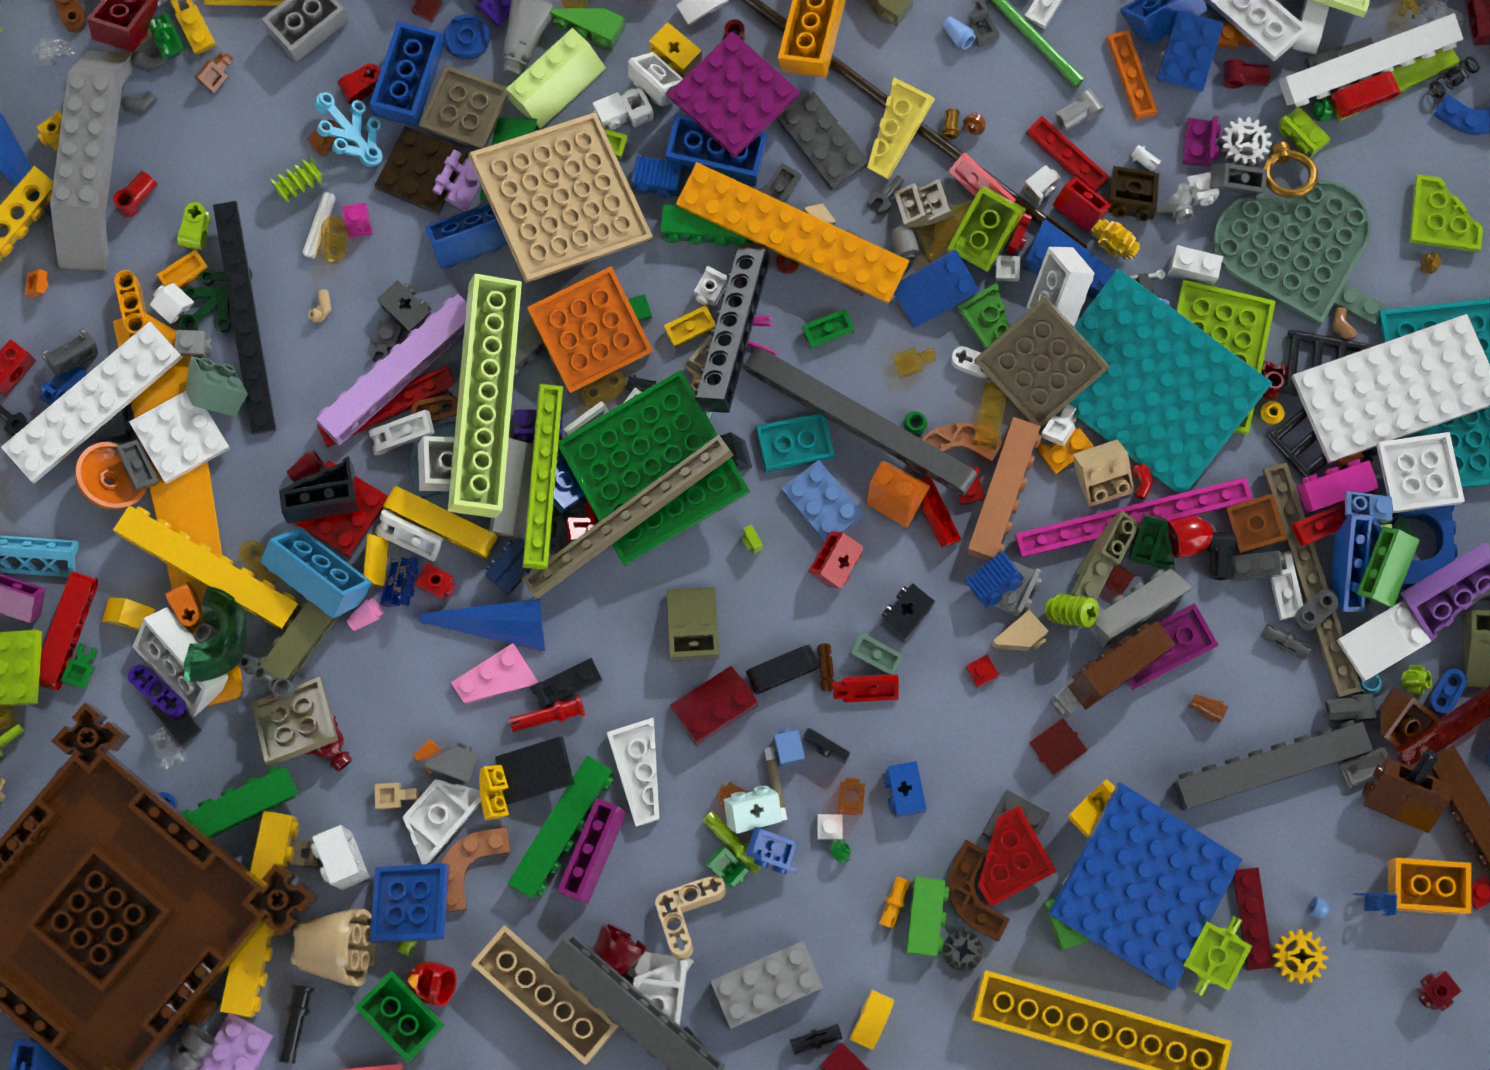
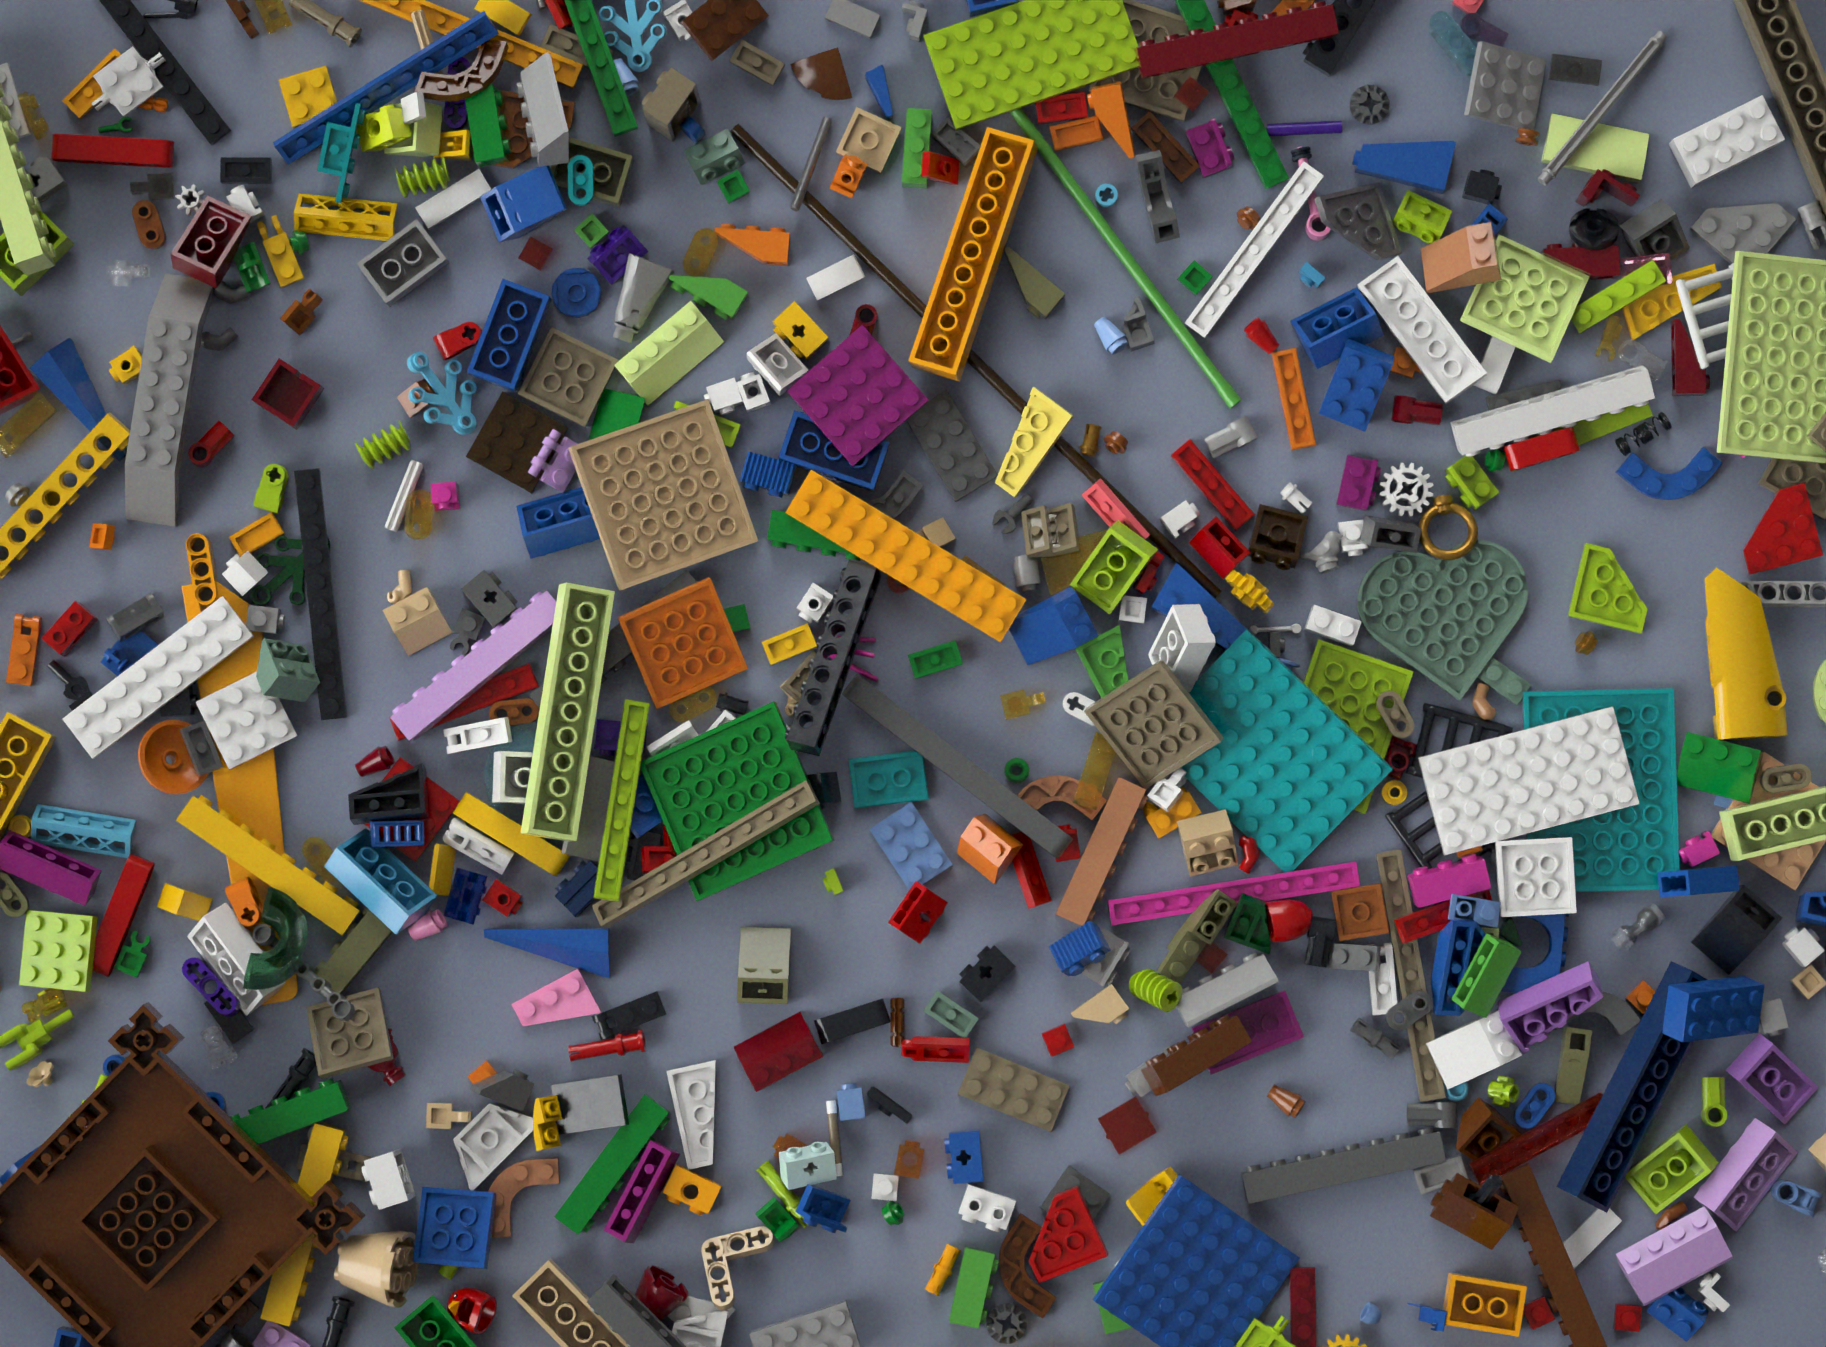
camera: 10 degrees right, 10 degrees up
none -> dark red piece [251,358,324,430]
none -> black pin [265,1048,316,1108]
none -> green plate [289,230,309,255]
none -> blue slope [370,820,424,847]
none -> tan slope [382,587,453,656]
none -> light orange brick [663,1164,722,1216]
none -> dark tan plate [958,1047,1070,1132]
none -> white brick [958,1183,1016,1232]
none -> red cone [1244,317,1280,355]
none -> dark tan plate [1376,691,1414,738]

